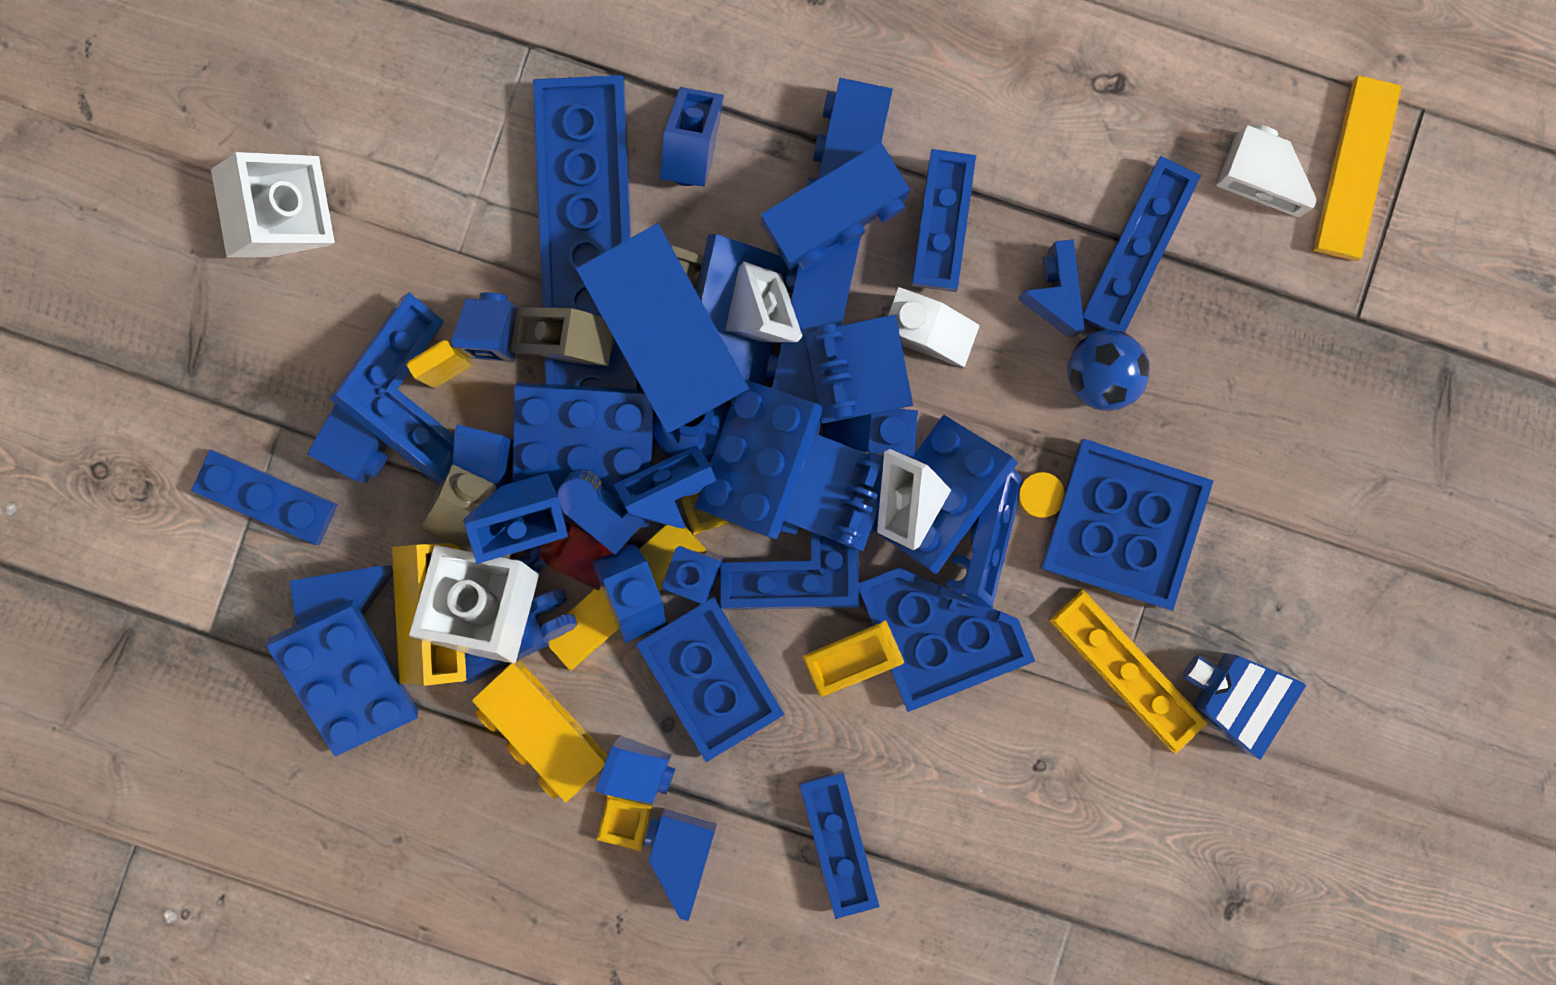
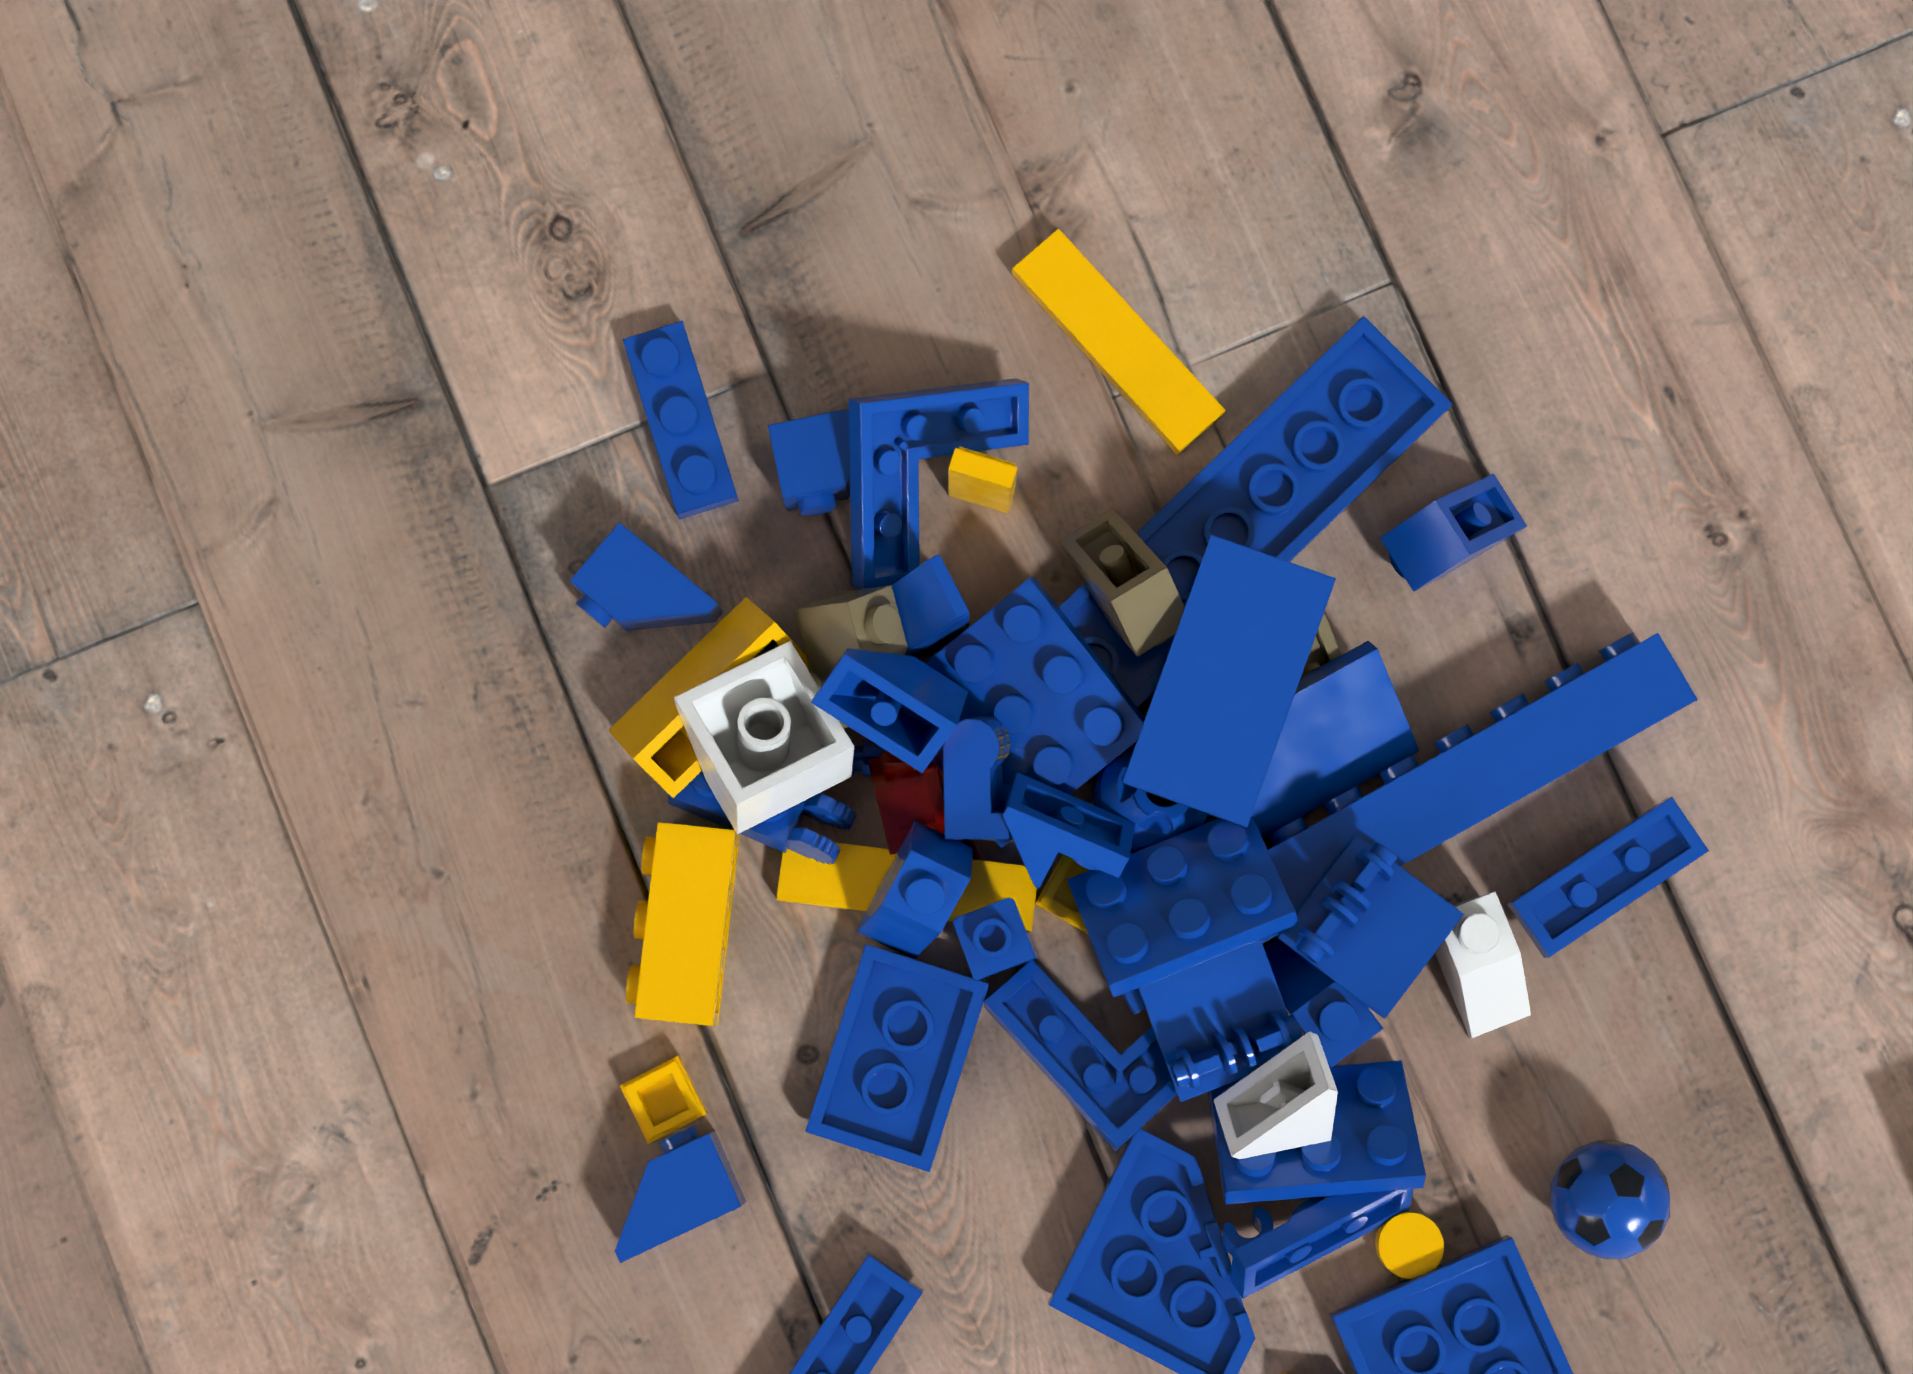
camera: 45 degrees right, 5 degrees down
white slope [211,152,335,257] -> none
blue plate [266,599,418,757] -> none
blue slope [452,292,517,362] -> none
blue slope [595,736,675,804] -> none
white slope [725,261,802,342] -> none
blue brick [760,142,910,271] -> none
yellow tile [802,620,904,698] -> none
blue slope [1018,239,1085,337] -> none
blue plate [1083,156,1201,332] -> none
none -> yellow tile [1012,228,1226,456]

